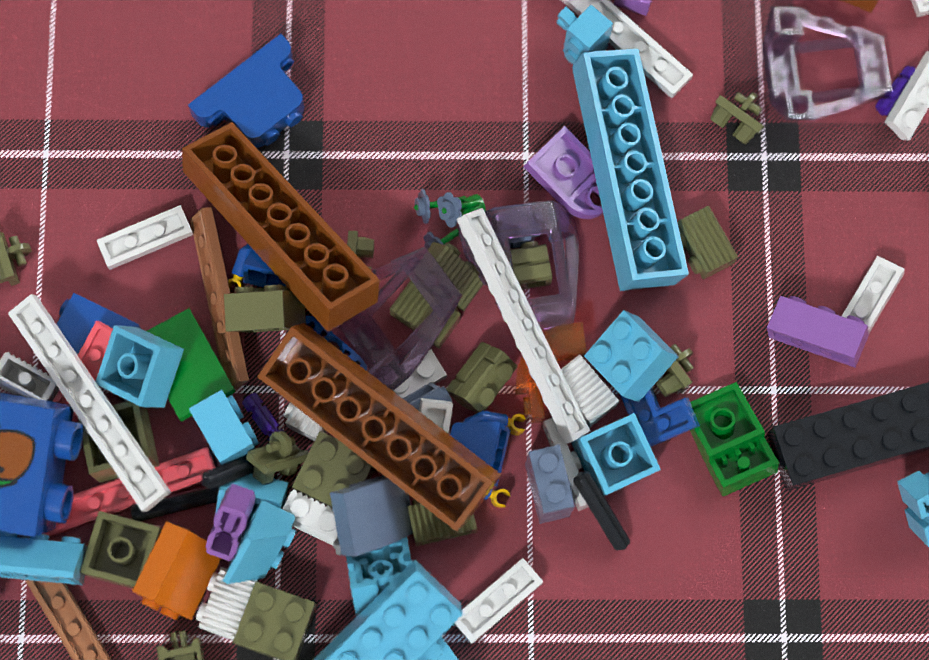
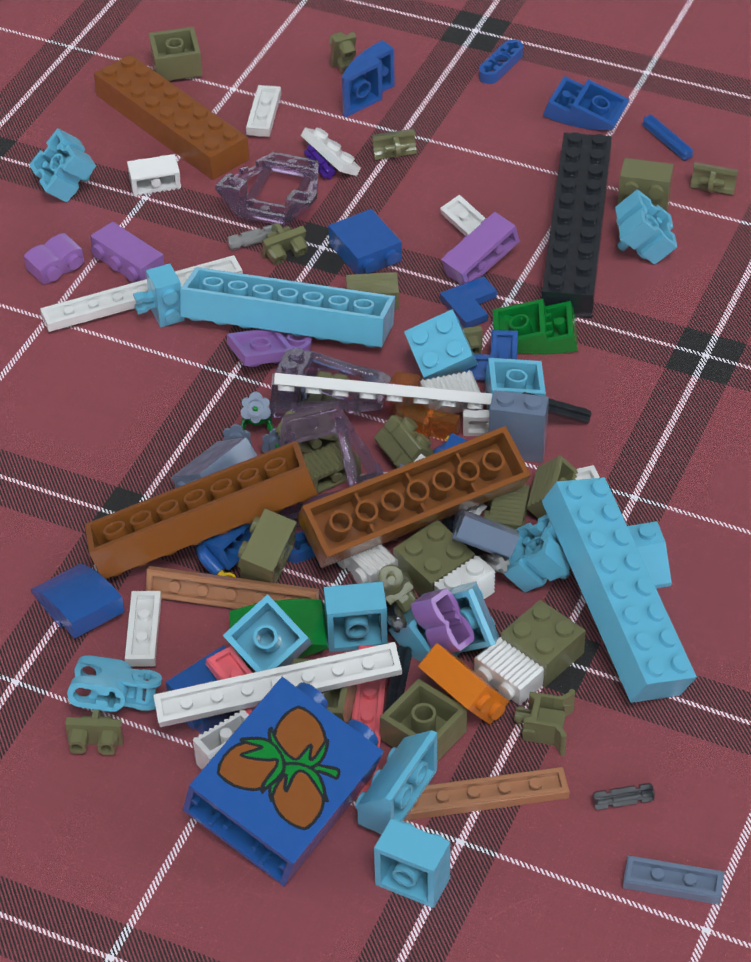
camera: 60 degrees left, 30 degrees down
blue brick [188,34,304,148] -> none
none -> blue slope [31,563,125,639]
none -> medium azure piece [67,656,162,712]
none -> sand blue brick [171,437,257,488]
none -> light grey axle [227,225,272,250]
none -> blue brick [328,209,402,274]
none -> blue tile [440,276,497,328]
none -> olive brick [527,456,578,518]

